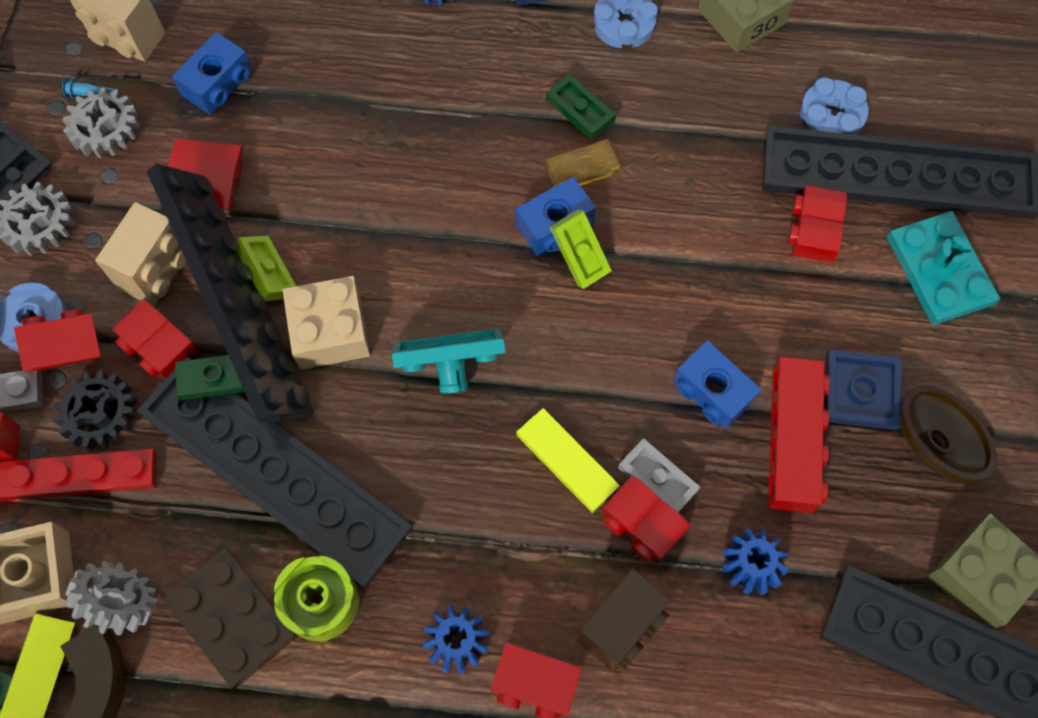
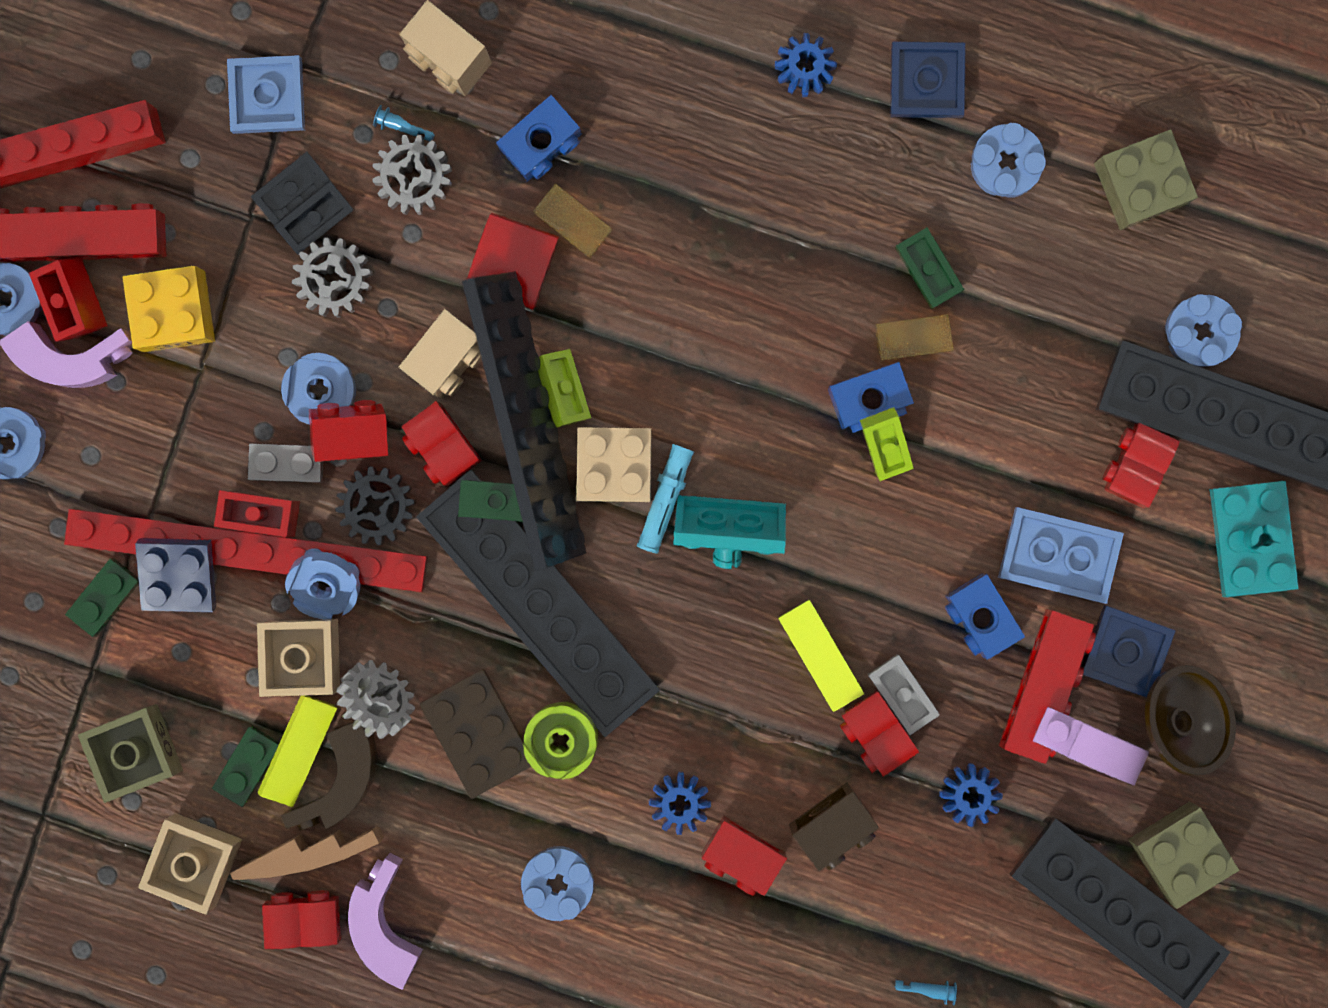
camera: 10 degrees right, 20 degrees up
none -> medium blue plate [285,549,360,619]
none -> clear yellow plate [533,184,612,259]
none -> medium azure pin [637,444,694,554]
none -> medium blue plate [998,507,1124,604]
none -> lavender arch [1033,707,1149,785]

